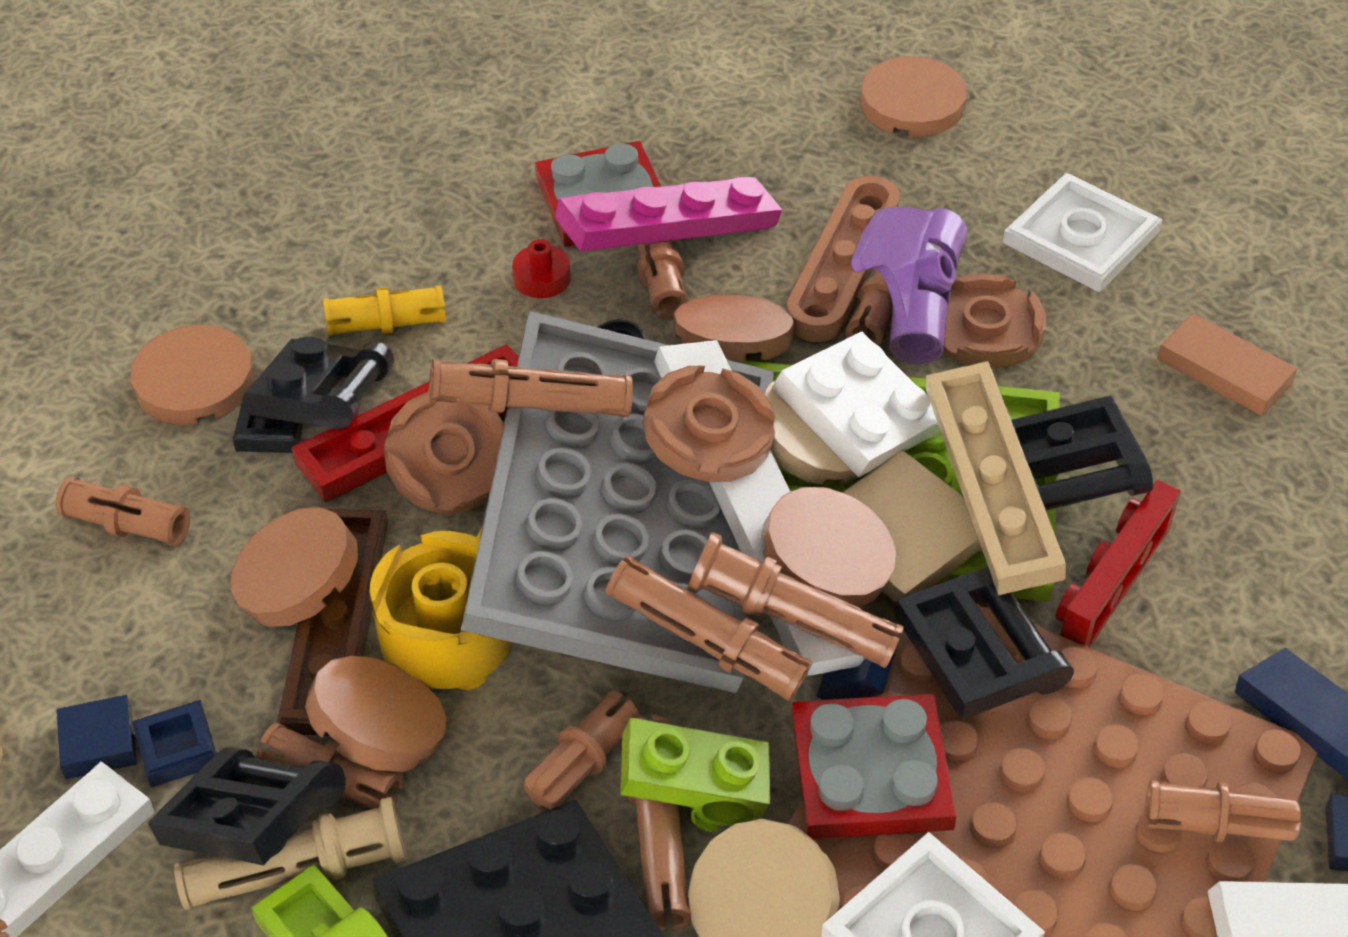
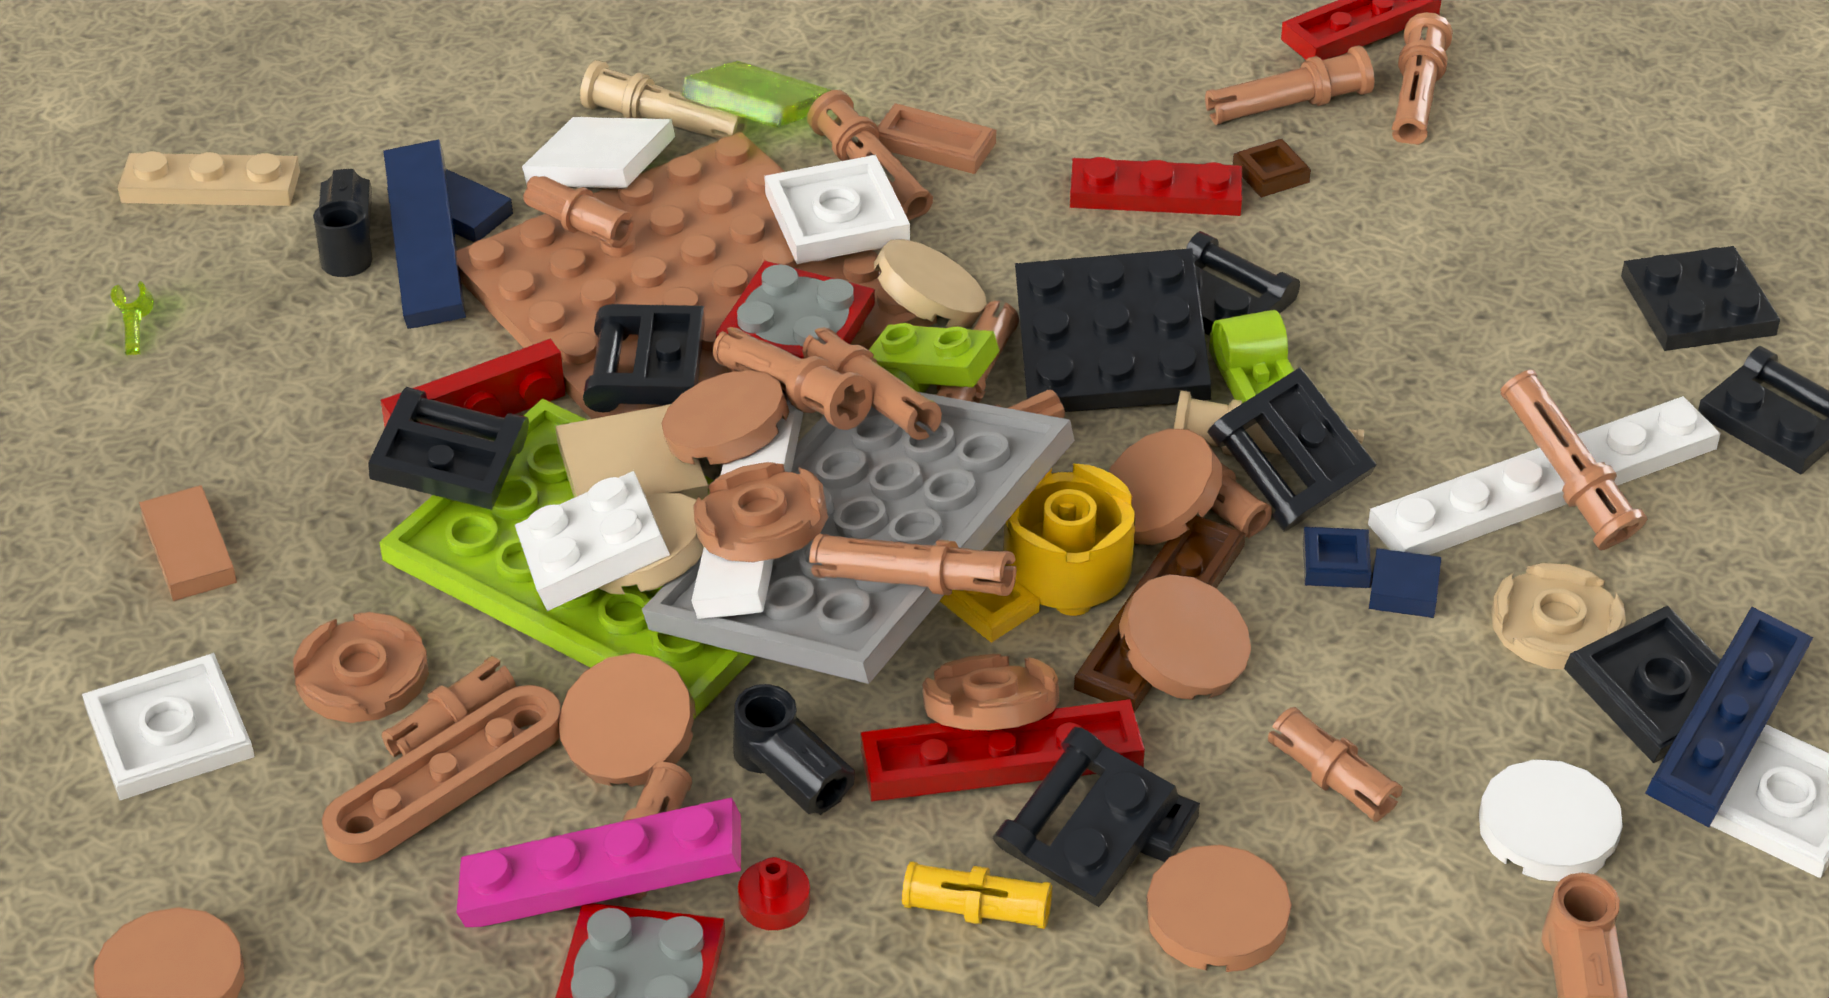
camera: 155 degrees left, 5 degrees down
medium lavender pin [851,207,968,364] -> none
tan plate [926,361,1066,595] -> none

